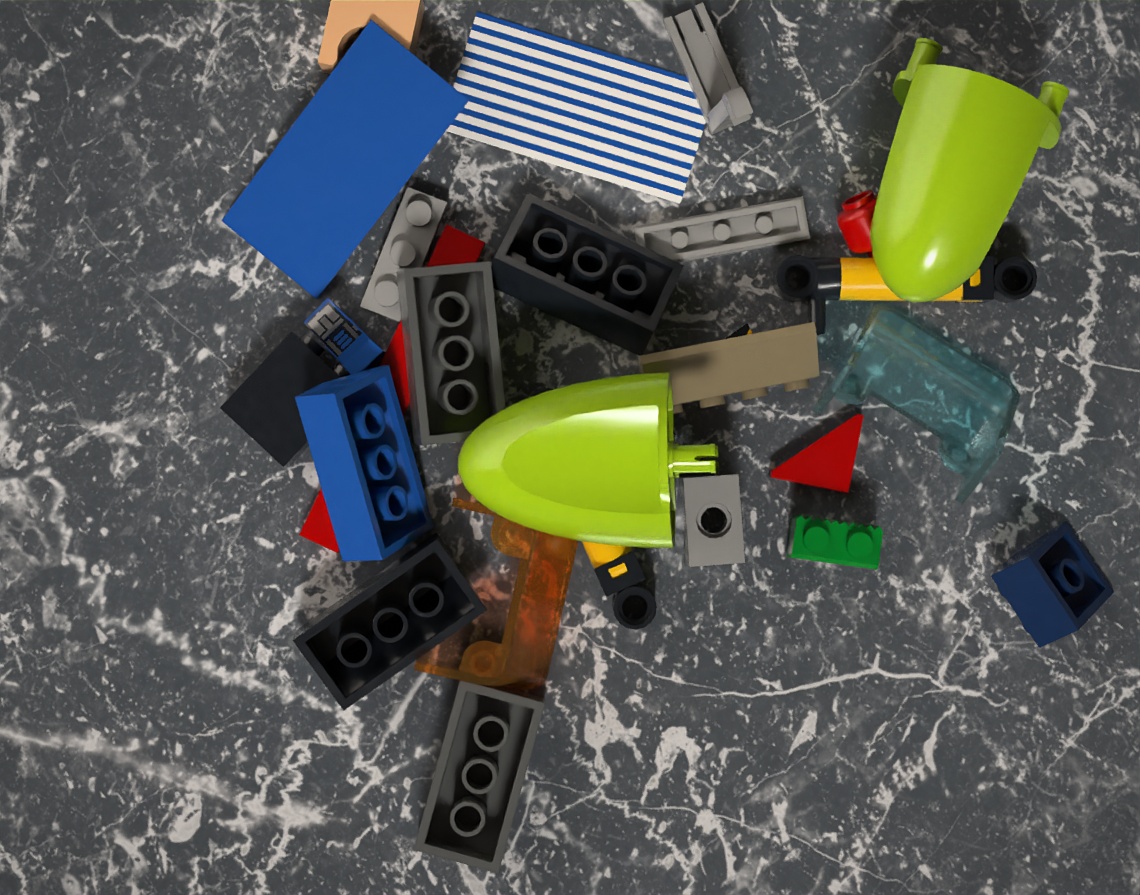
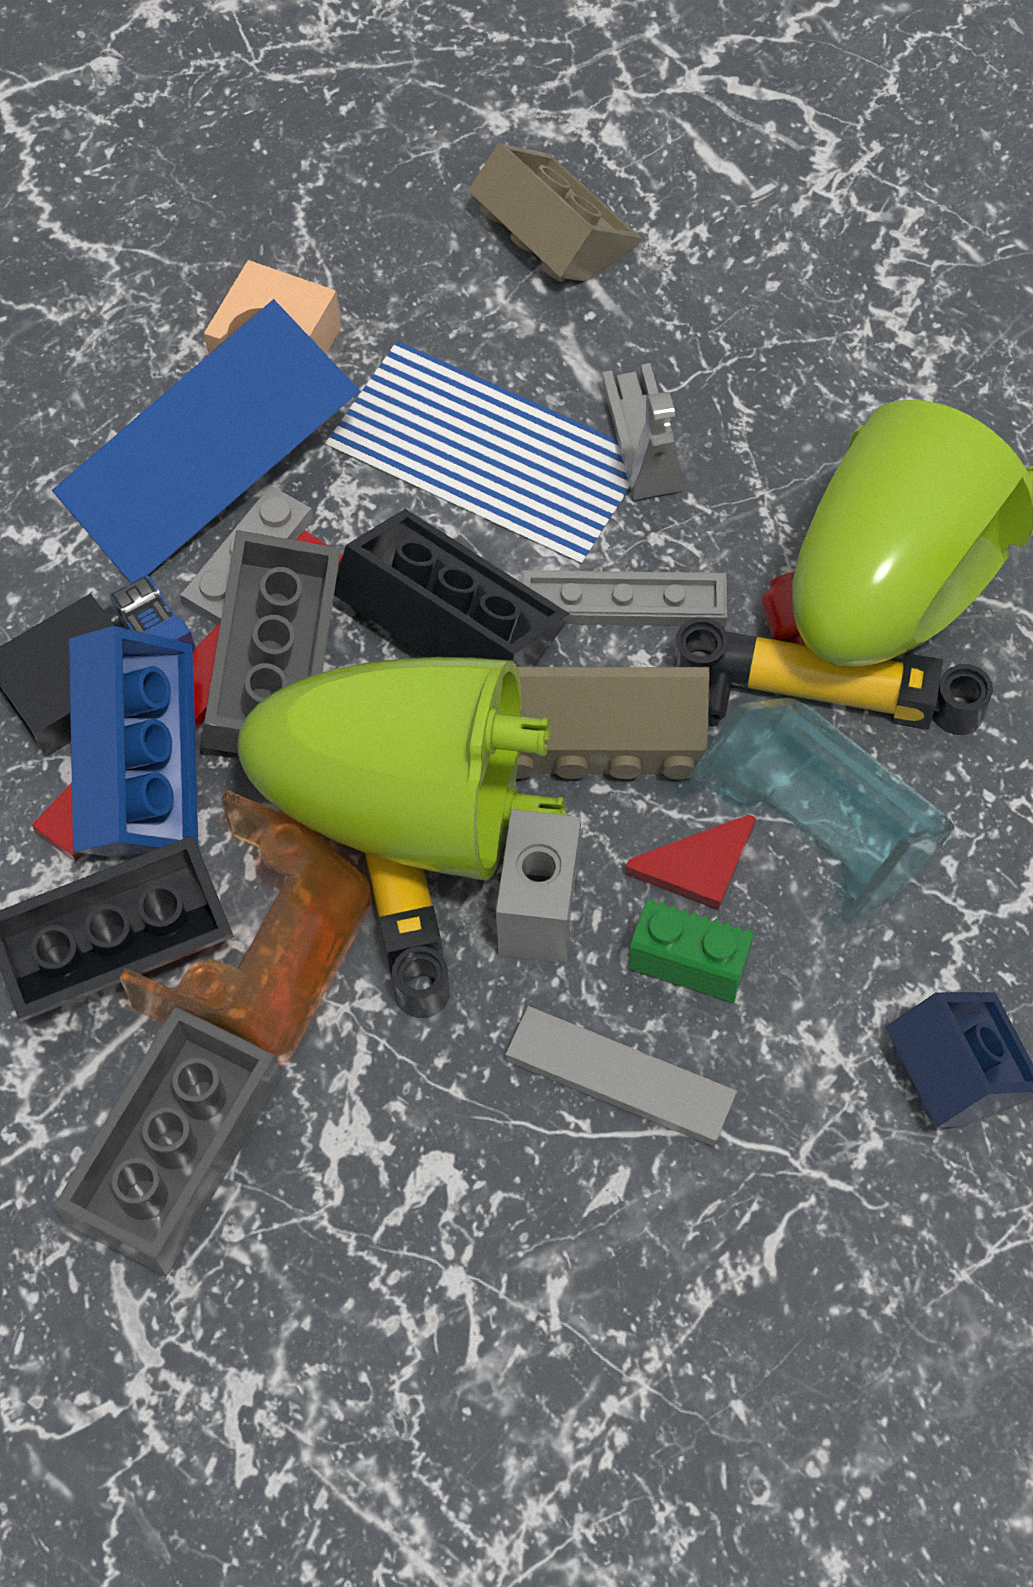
camera: 15 degrees right, 25 degrees down
none -> light grey tile [505,1006,737,1147]

